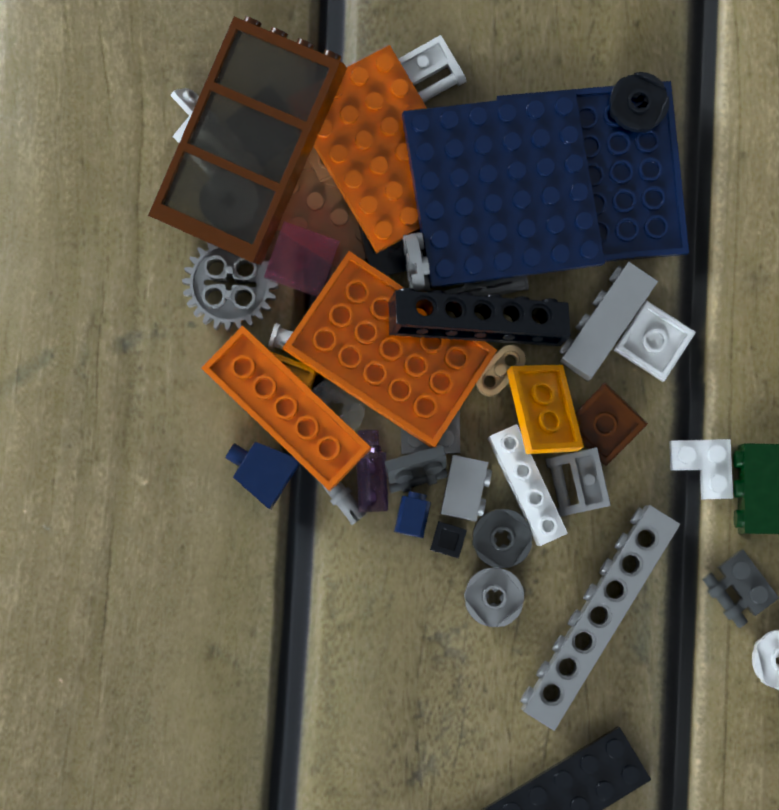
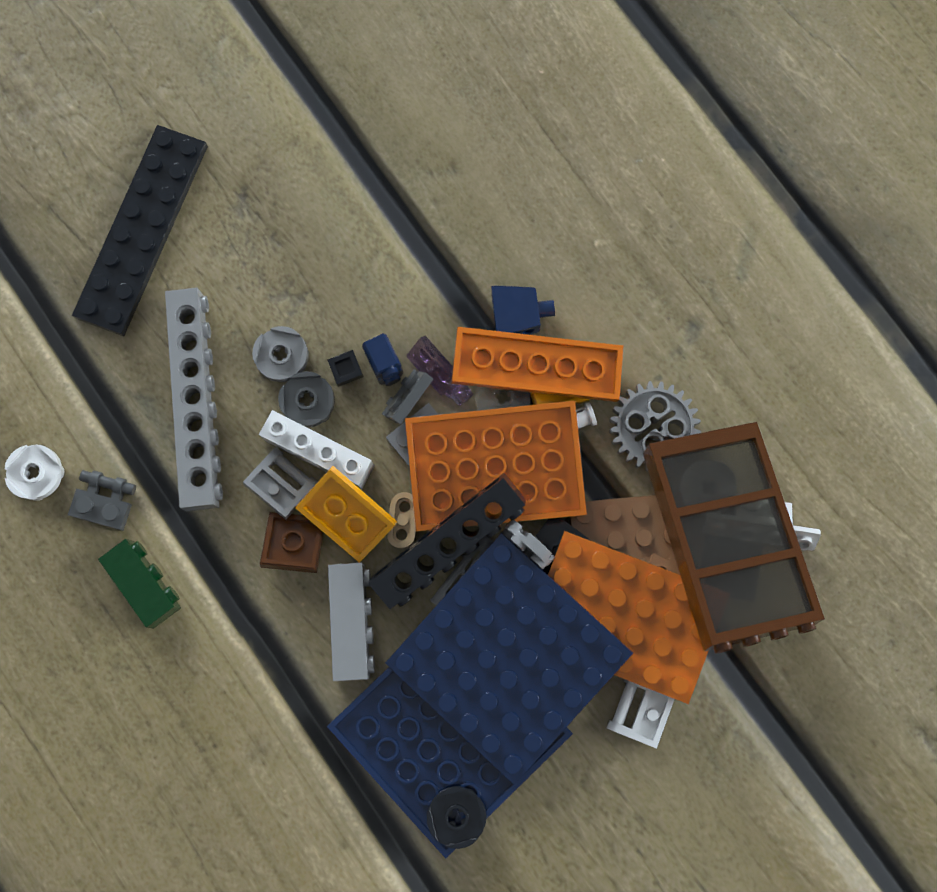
camera: 150 degrees right, 5 degrees down
clear pink plate [264,221,340,297] -> none
light grey pin [315,478,367,525] -> none
light grey brick [440,455,492,522] -> none
white plate [614,300,696,382] -> none
white plate [669,439,733,500] -> none

